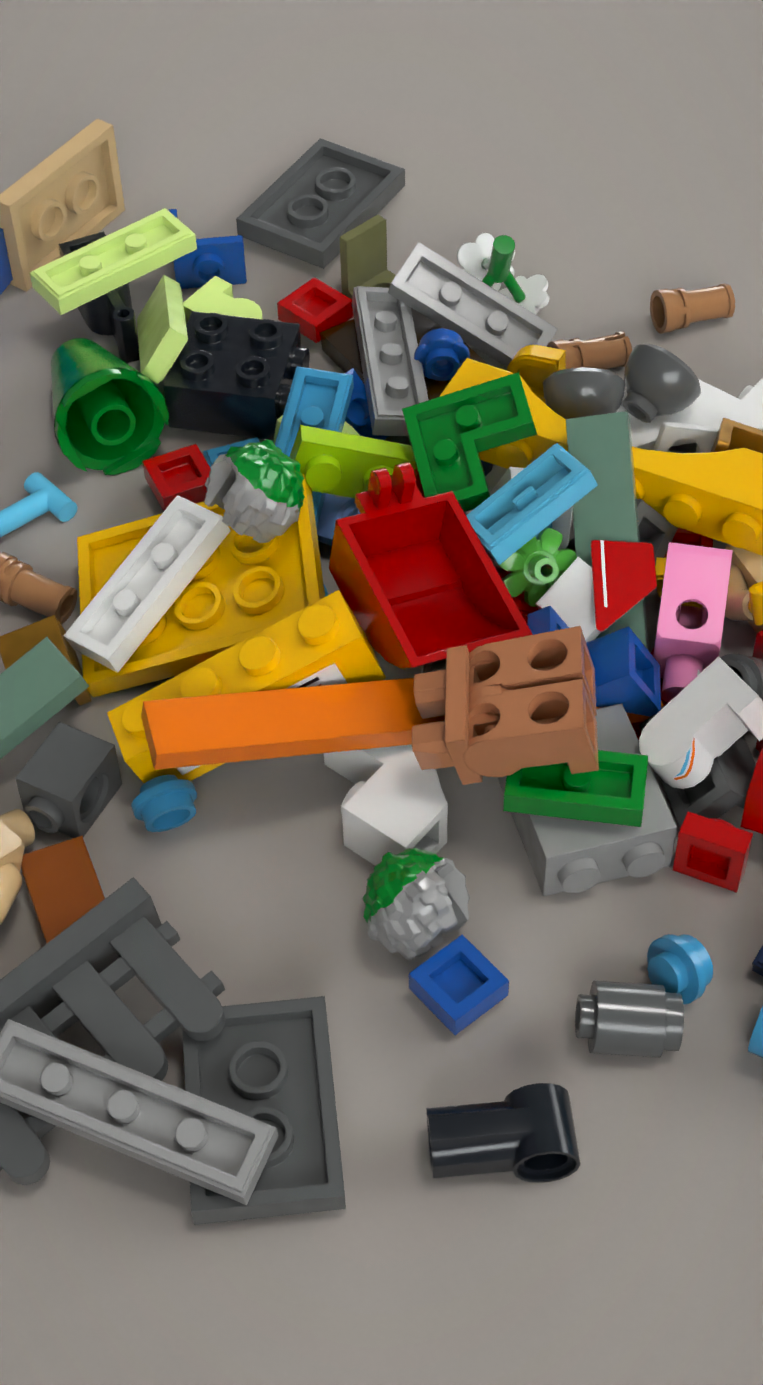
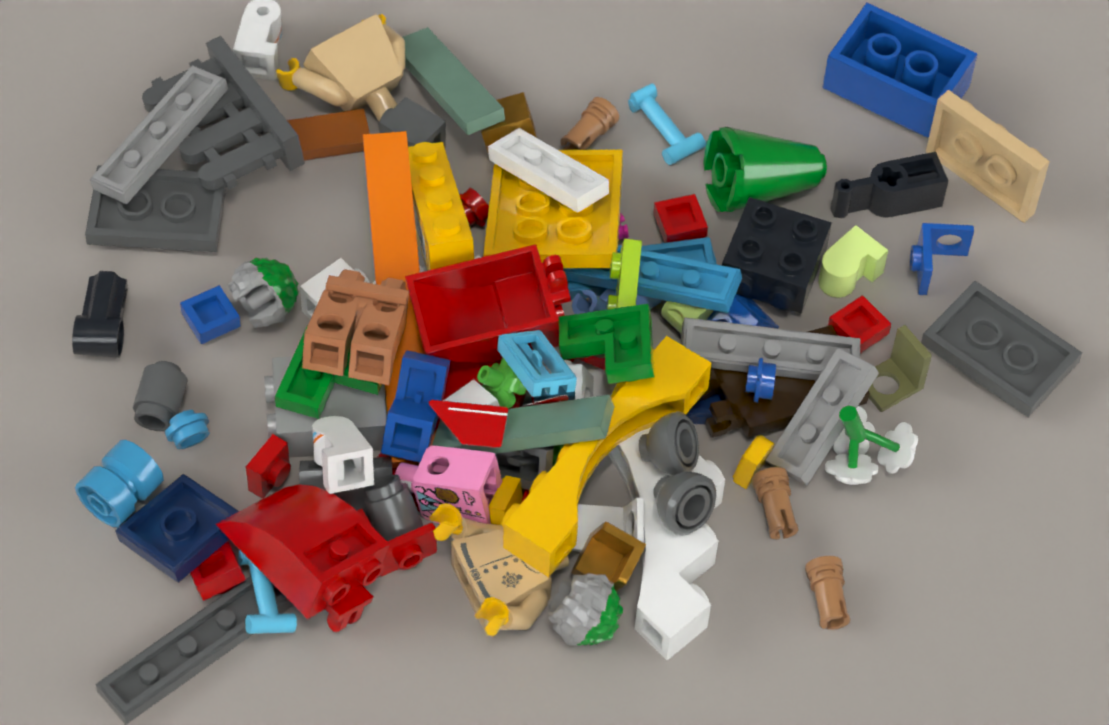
camera: 95 degrees right, 5 degrees up
yellowish green tile [30,208,197,315] -> none
yellowish green tile [137,275,188,384] -> none
piece [204,439,305,543] -> none

